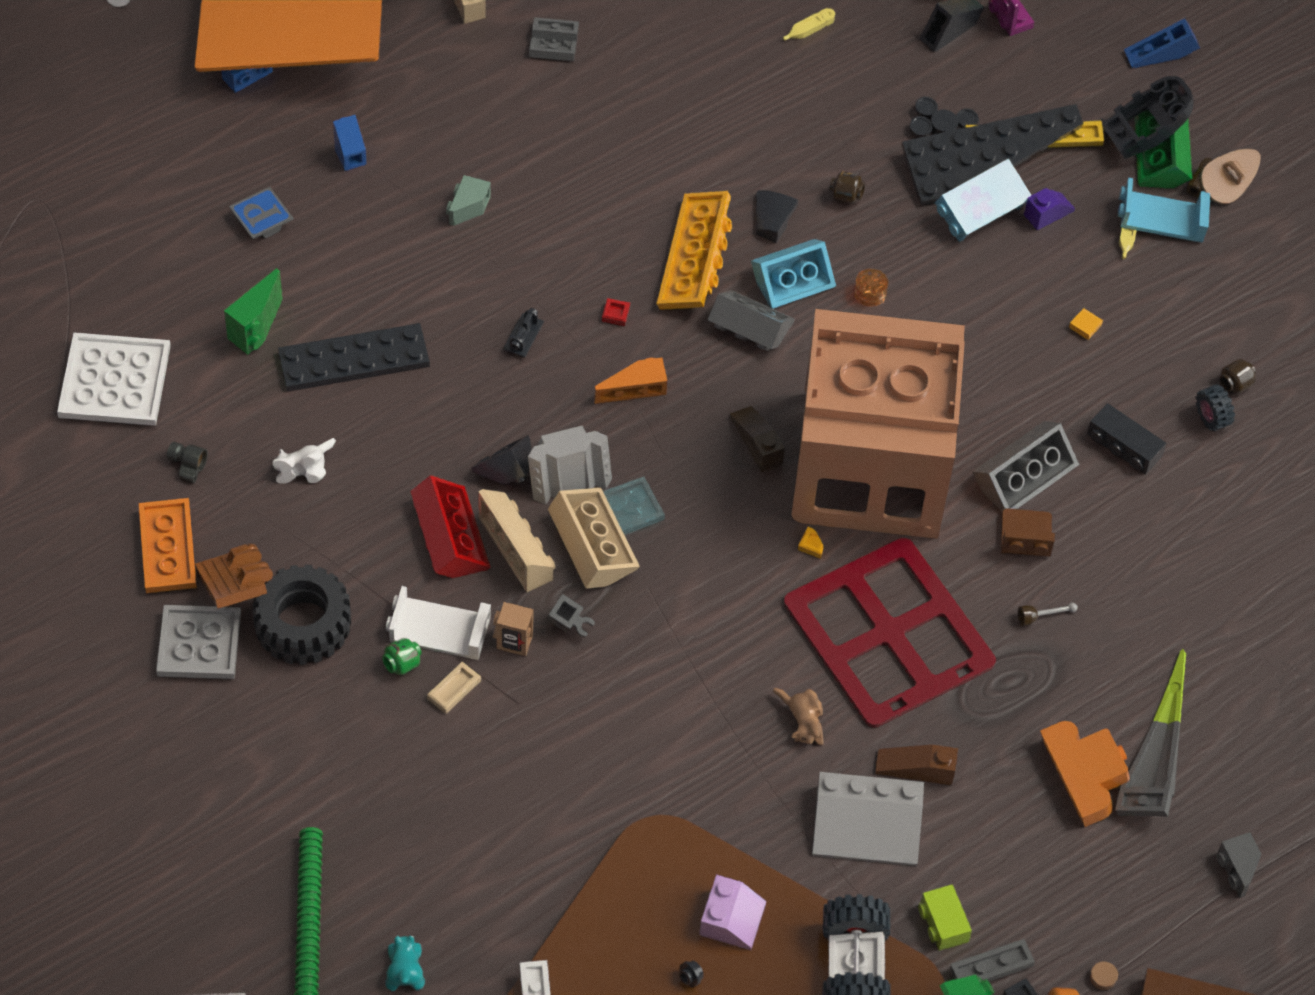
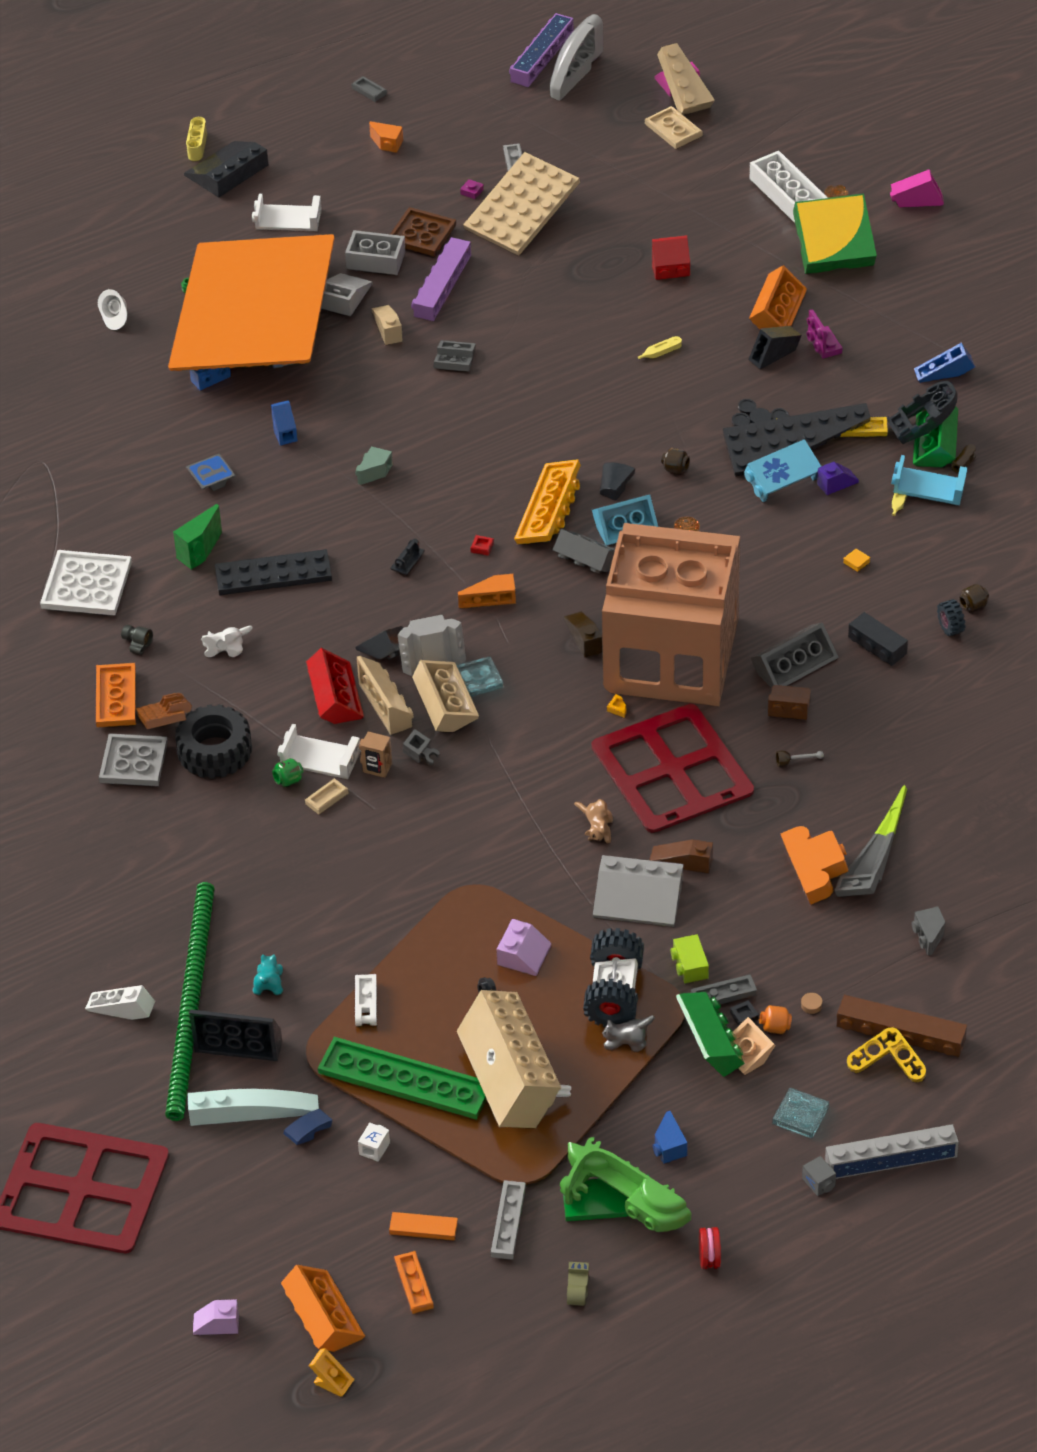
camera: 10 degrees right, 10 degrees down
medium nougat shield [1200,149,1261,204] -> none

